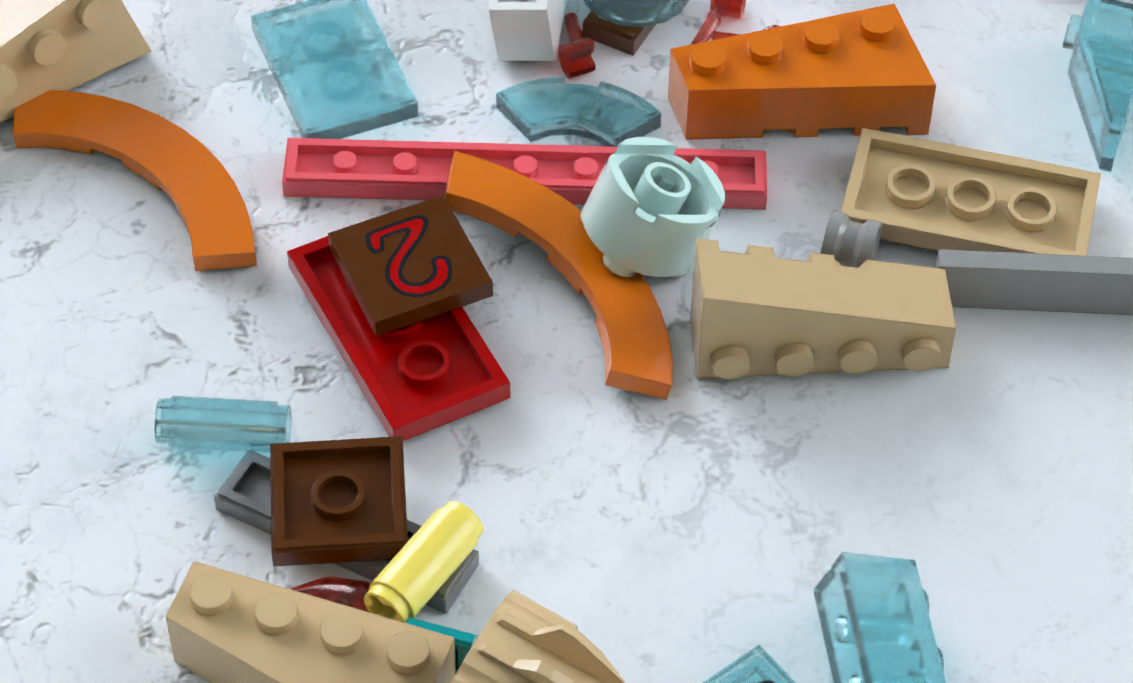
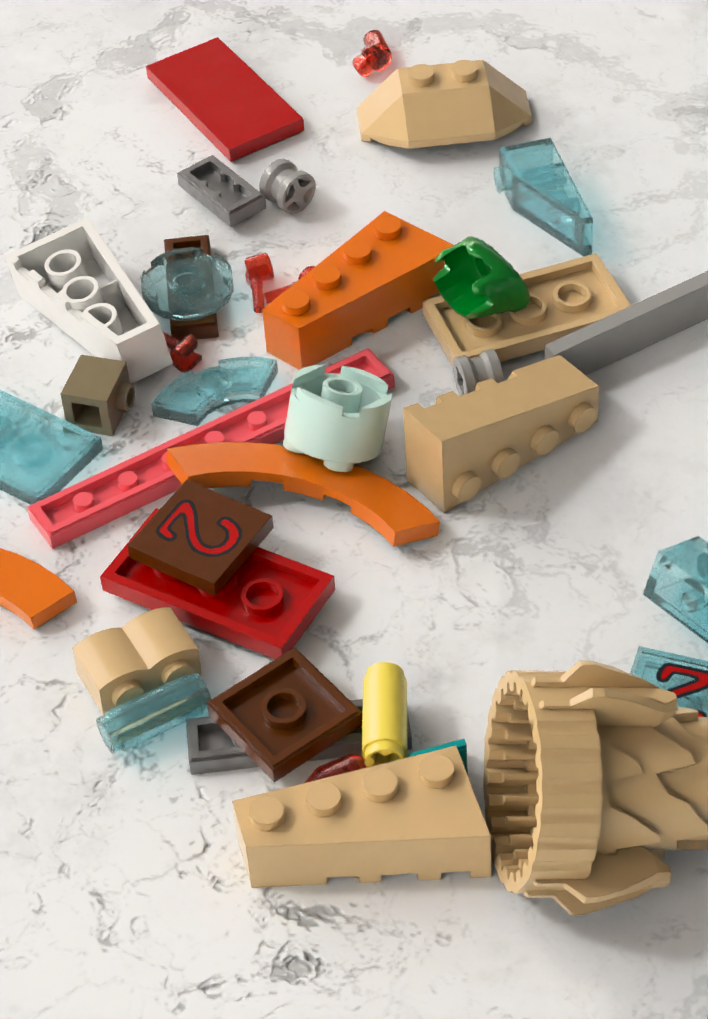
camera: 30 degrees left, 5 degrees down
none -> dark tan brick [60,355,135,436]
none -> tan brick [72,607,202,716]
none -> green hair [433,236,531,319]

